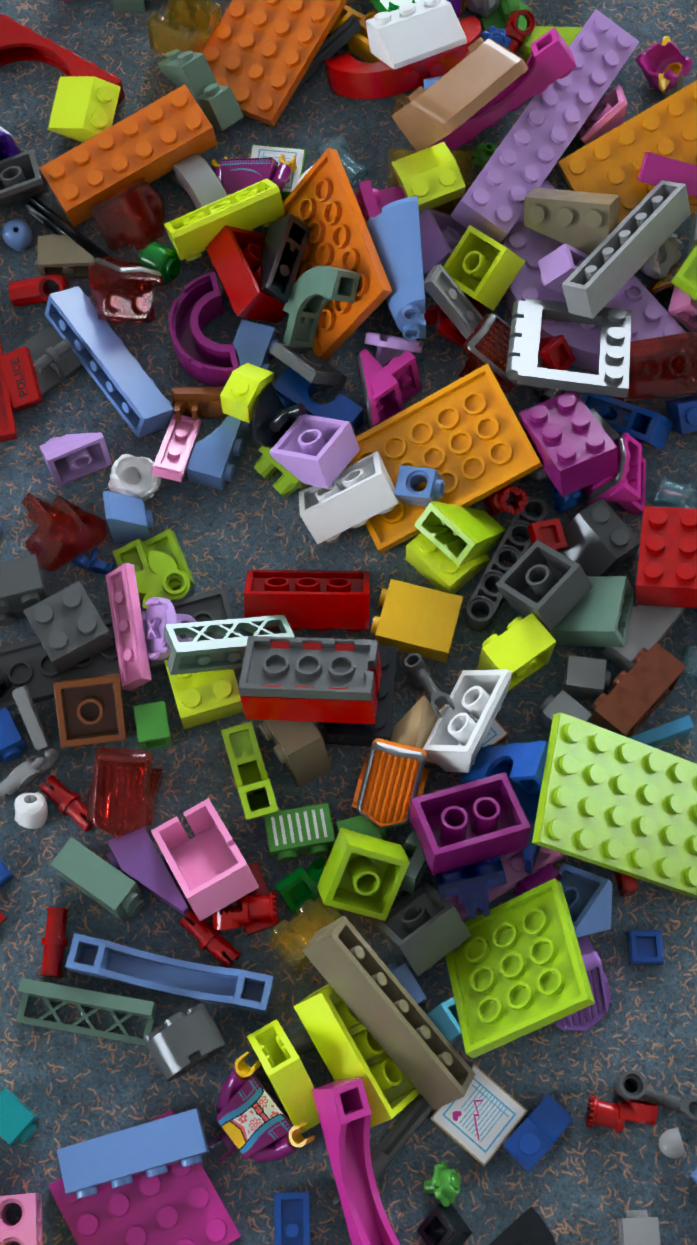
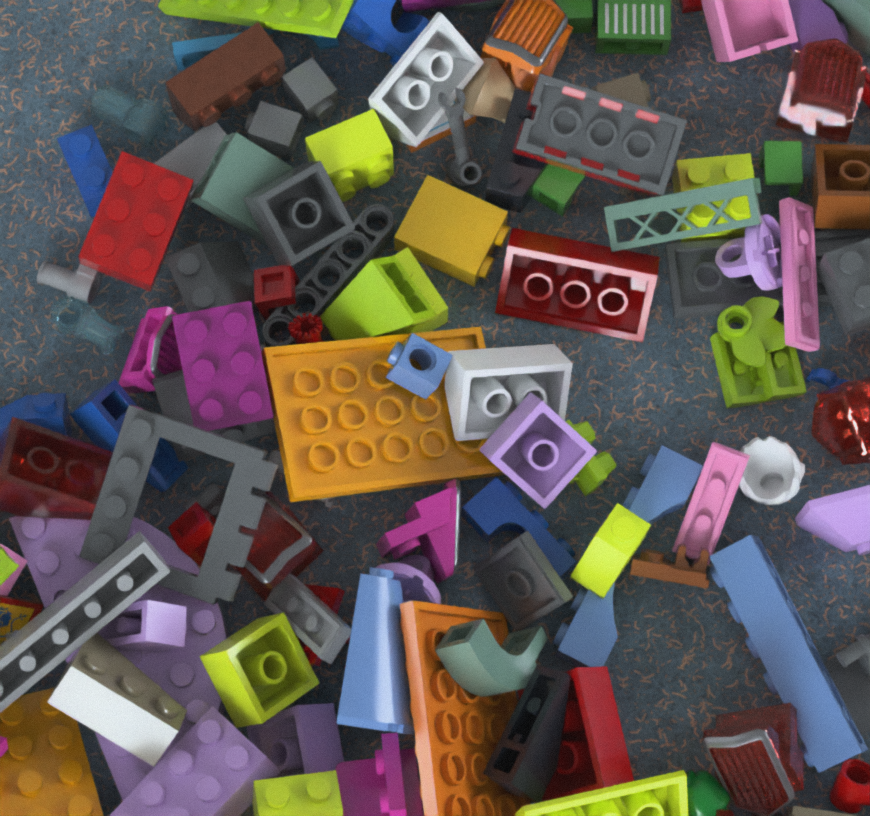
camera: 170 degrees left, 5 degrees up
medium blue slope [103,491,155,544] -> none
magenta brick [169,271,239,387] -> none
lime arch [221,721,279,821] -> none
black shield [252,383,306,448] -> none

